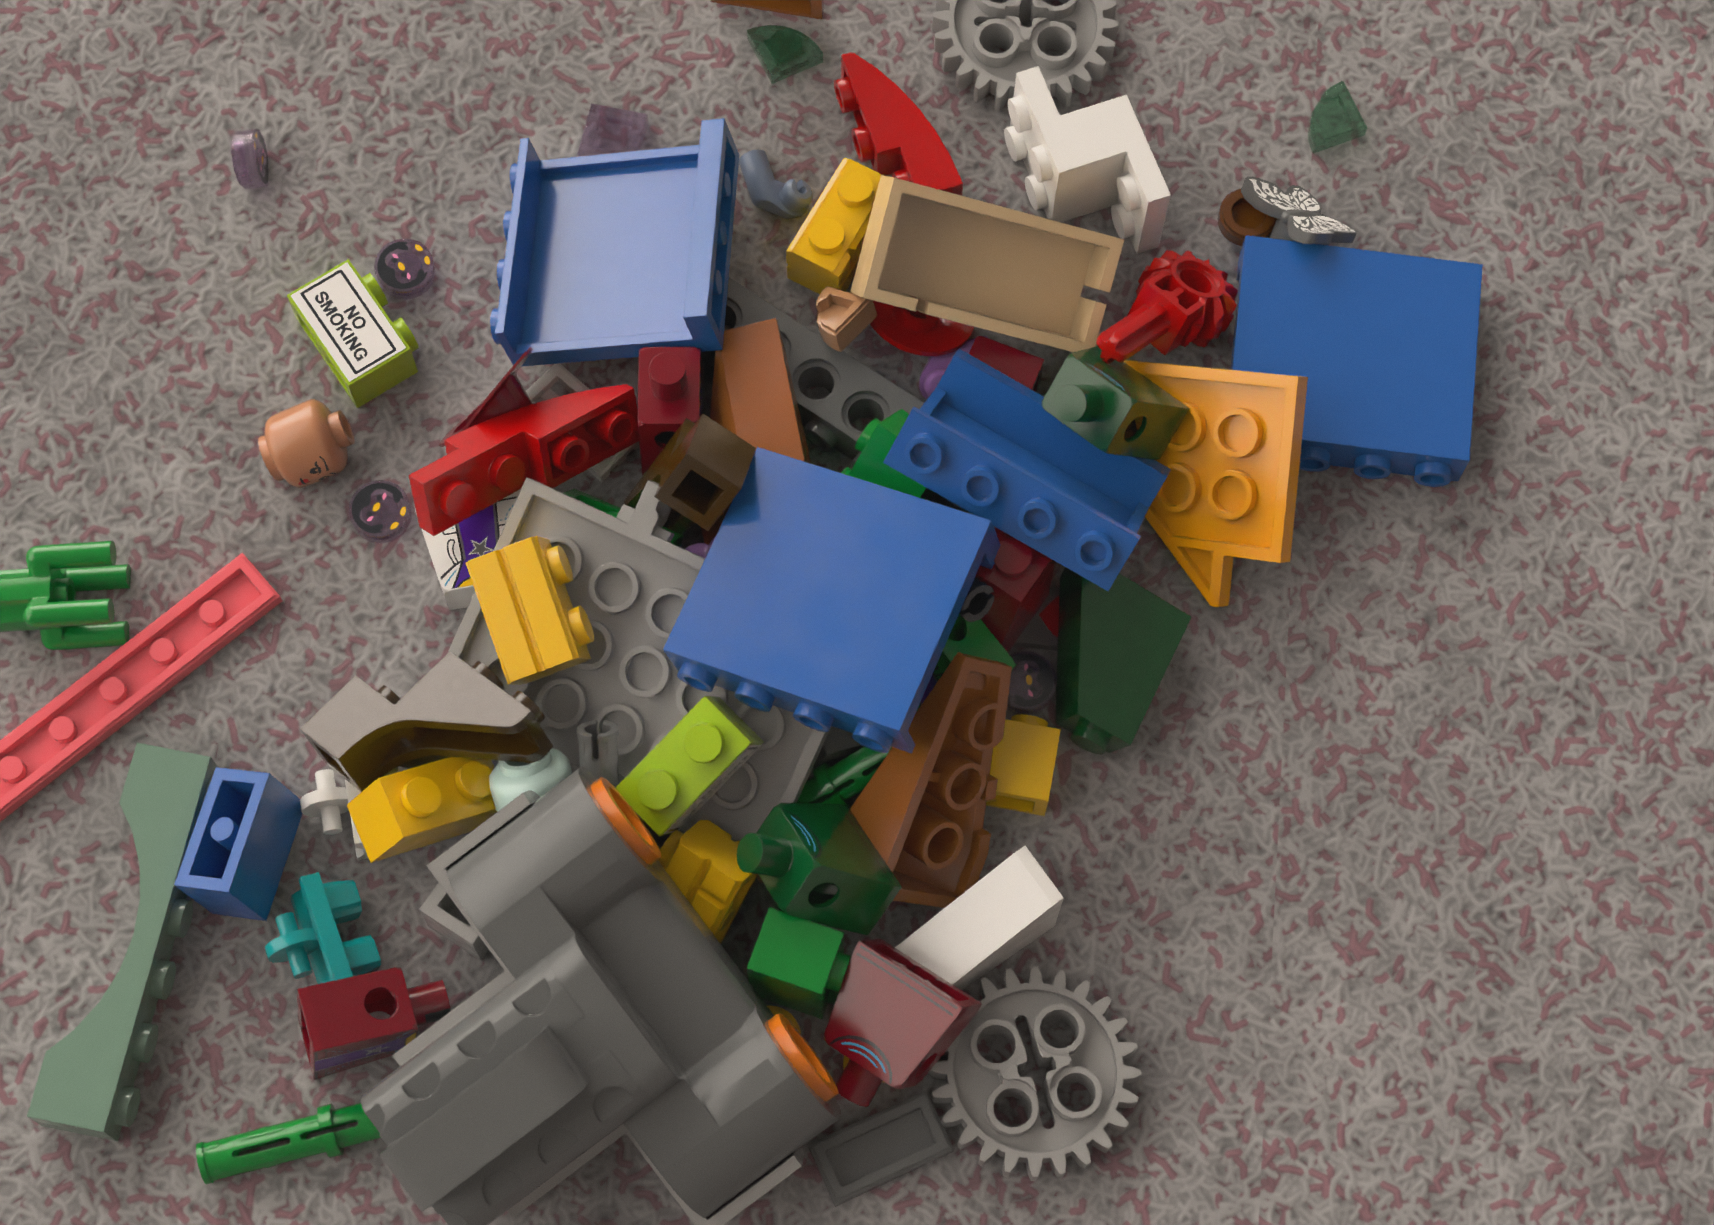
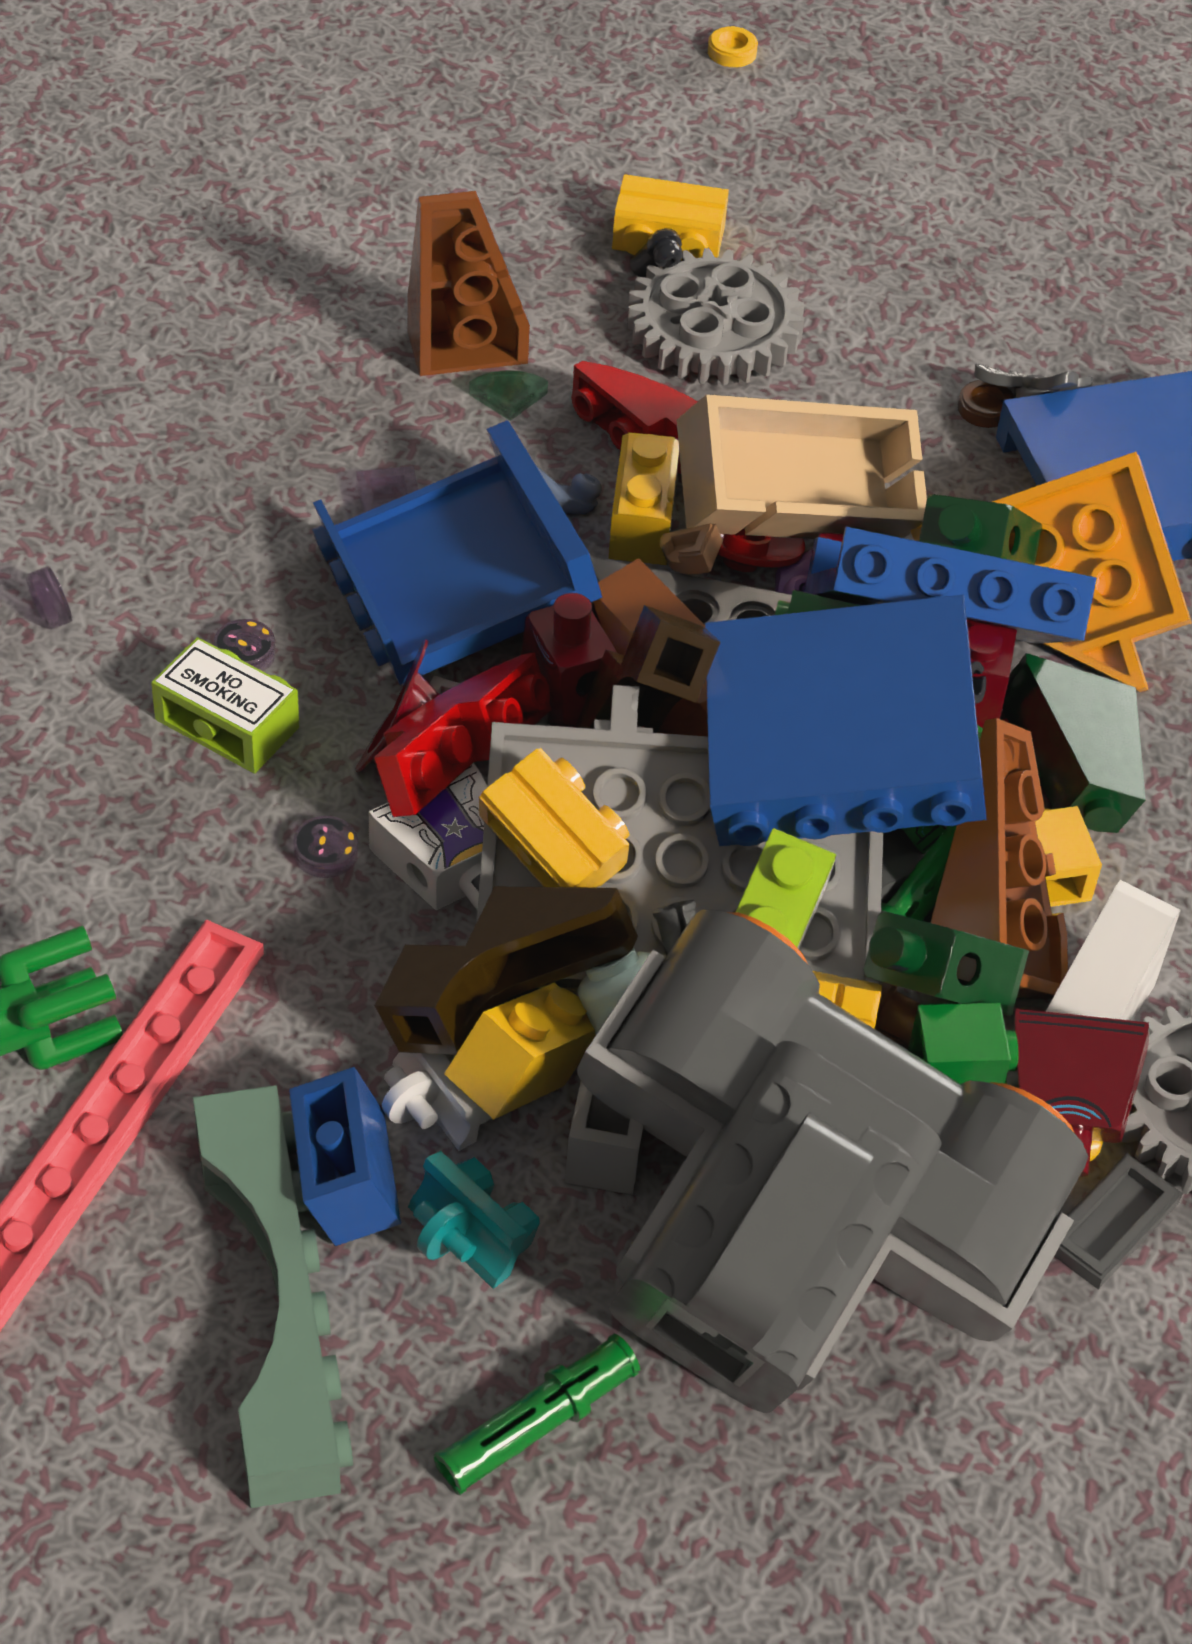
camera: 25 degrees left, 20 degrees down
nougat head [258,399,355,488] -> none
dark red torso [297,967,451,1080] -> none
white bracket [1004,66,1171,254] -> none
red gear [1096,250,1238,364] -> none
clear green tile [1308,81,1367,154] -> none

